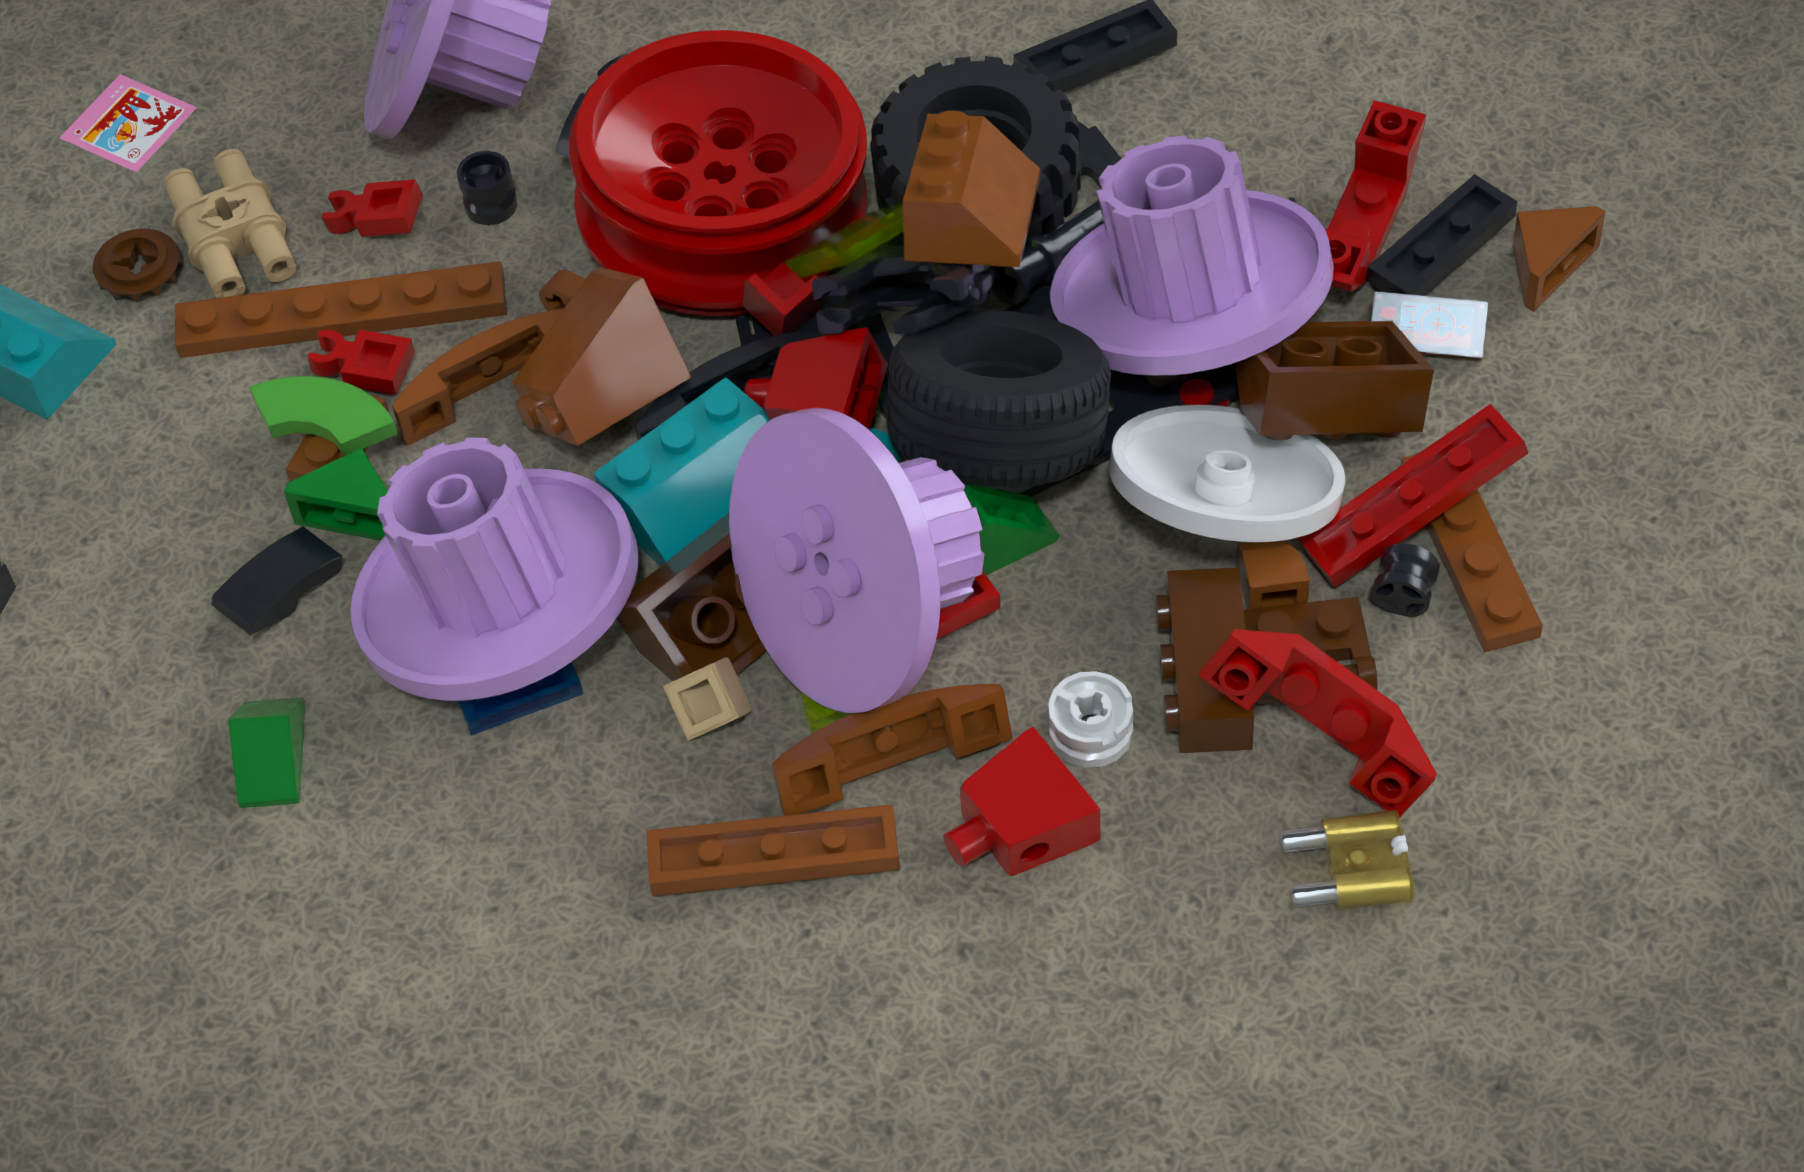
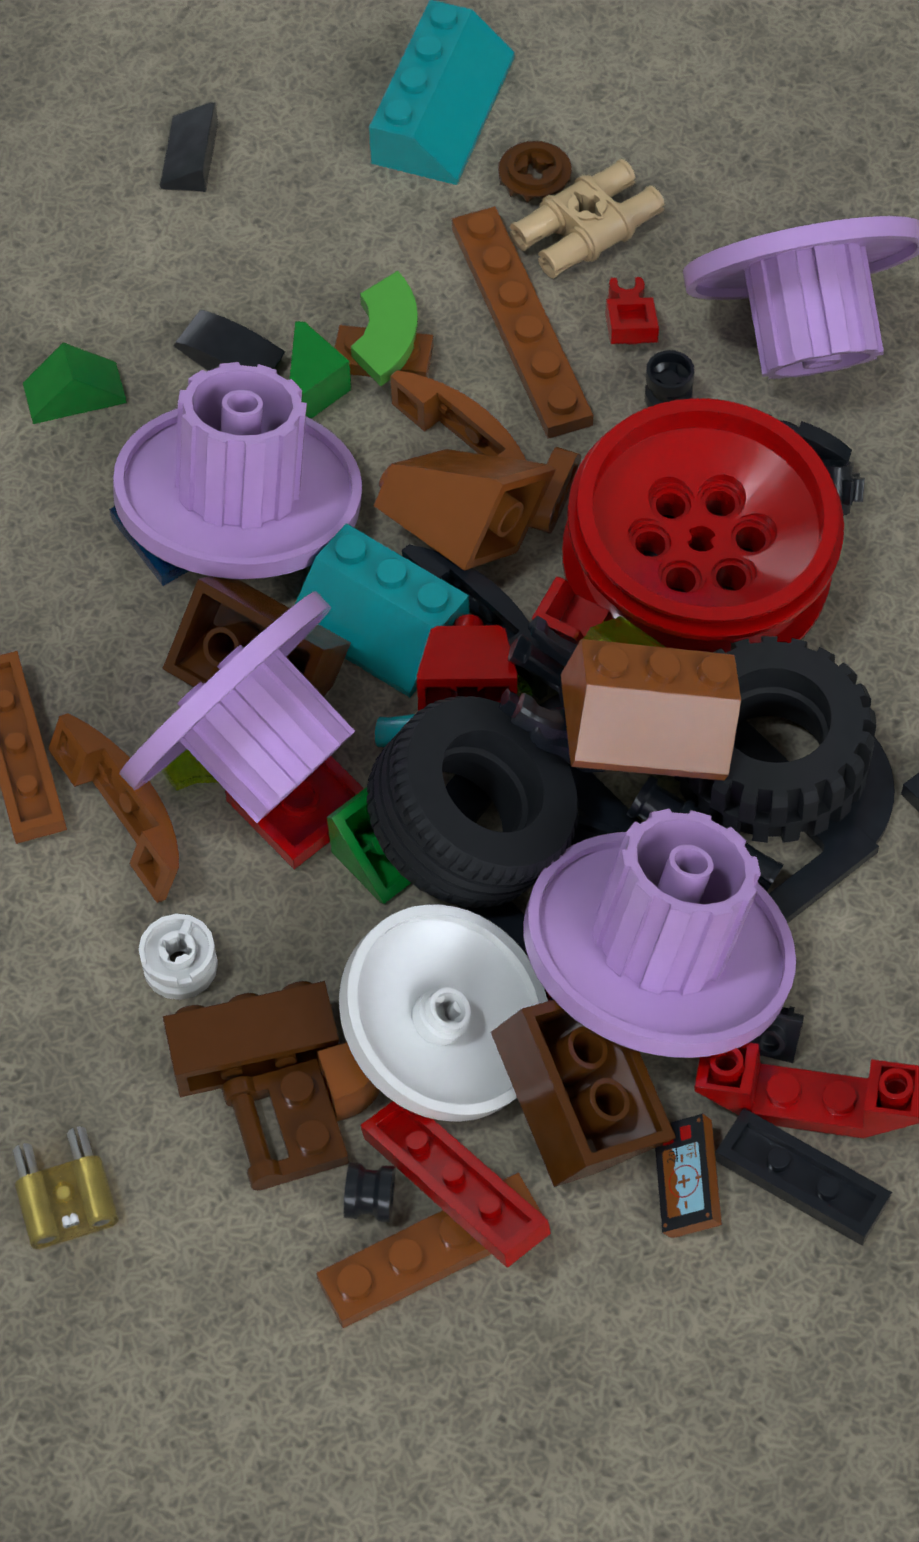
camera: 75 degrees right, 5 degrees up
sticker [59,74,197,172] -> none
red plate [307,330,415,395] -> none
tan slope [663,657,752,741] -> none
red torso [943,727,1101,876] -> none
red slope [1198,629,1437,818] -> none
dark orange slope [1513,206,1606,312] -> none

